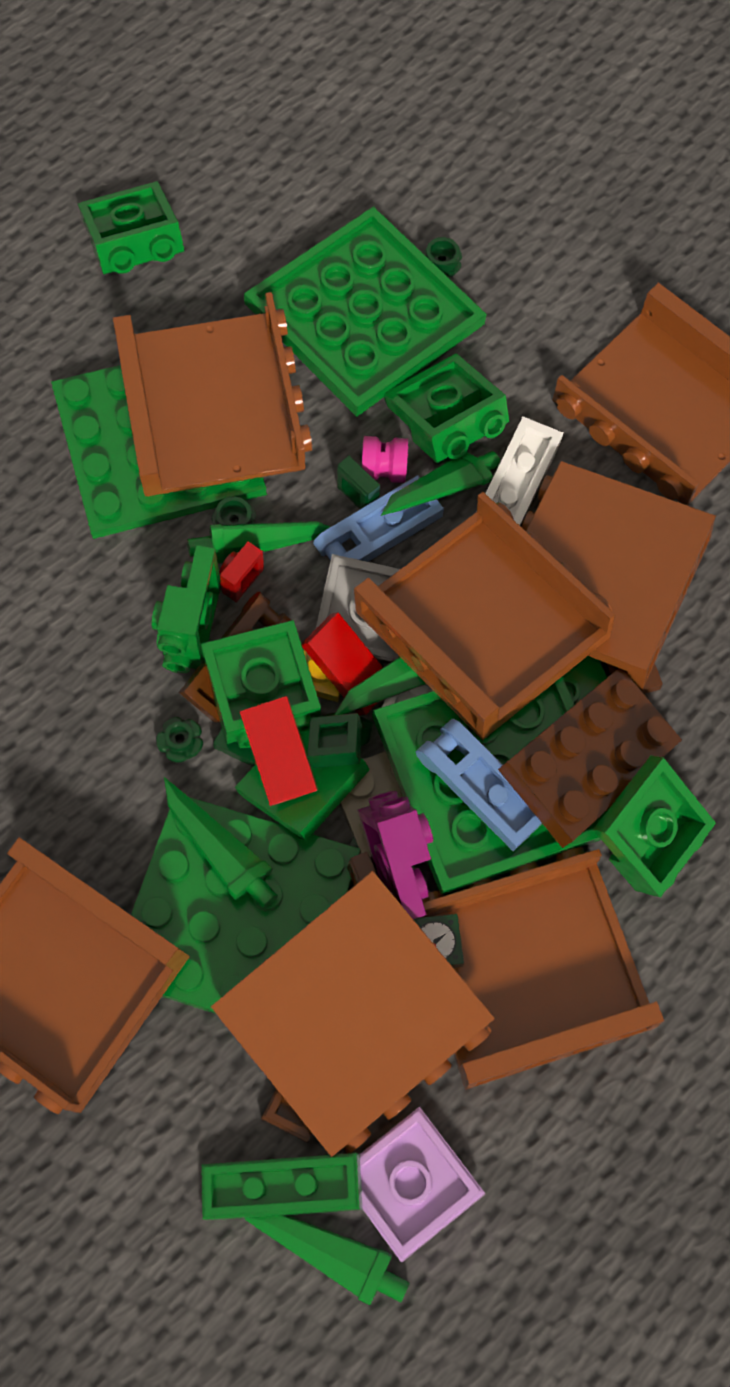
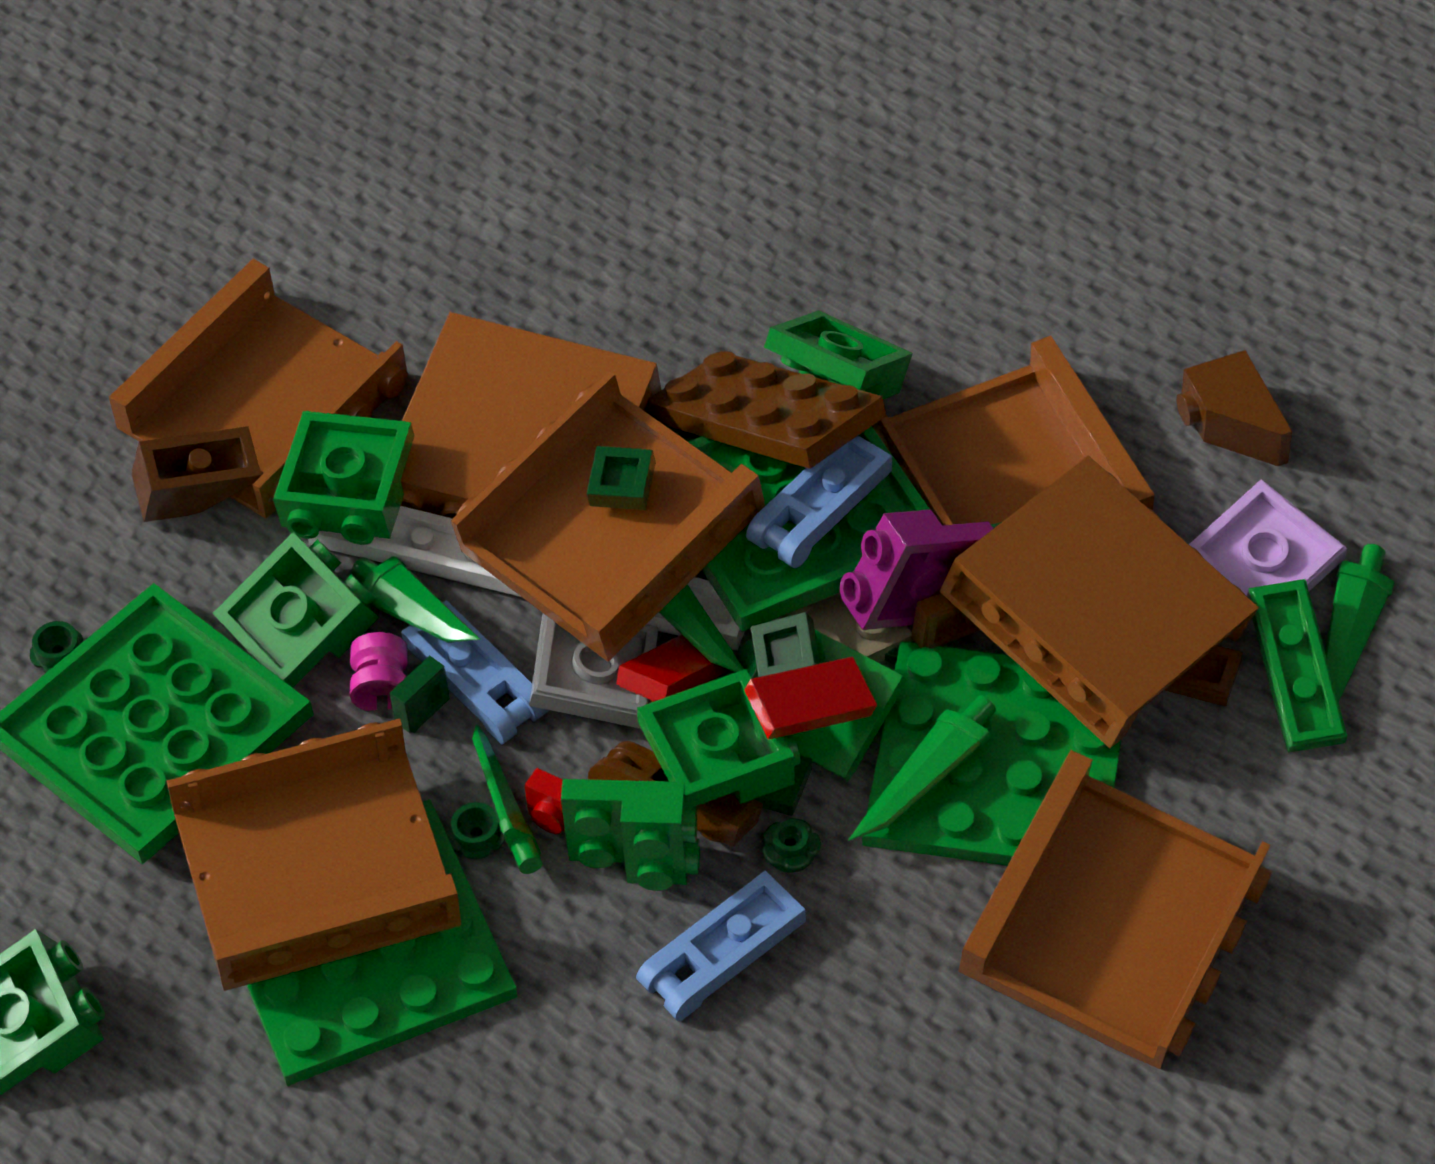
camera: 90 degrees left, 15 degrees down
none -> reddish brown slope [131,426,261,522]
none -> green plate [273,411,415,545]
none -> dark green plate [586,446,656,510]
none -> medium blue plate [636,871,806,1021]
none -> reddish brown slope [1176,350,1292,466]

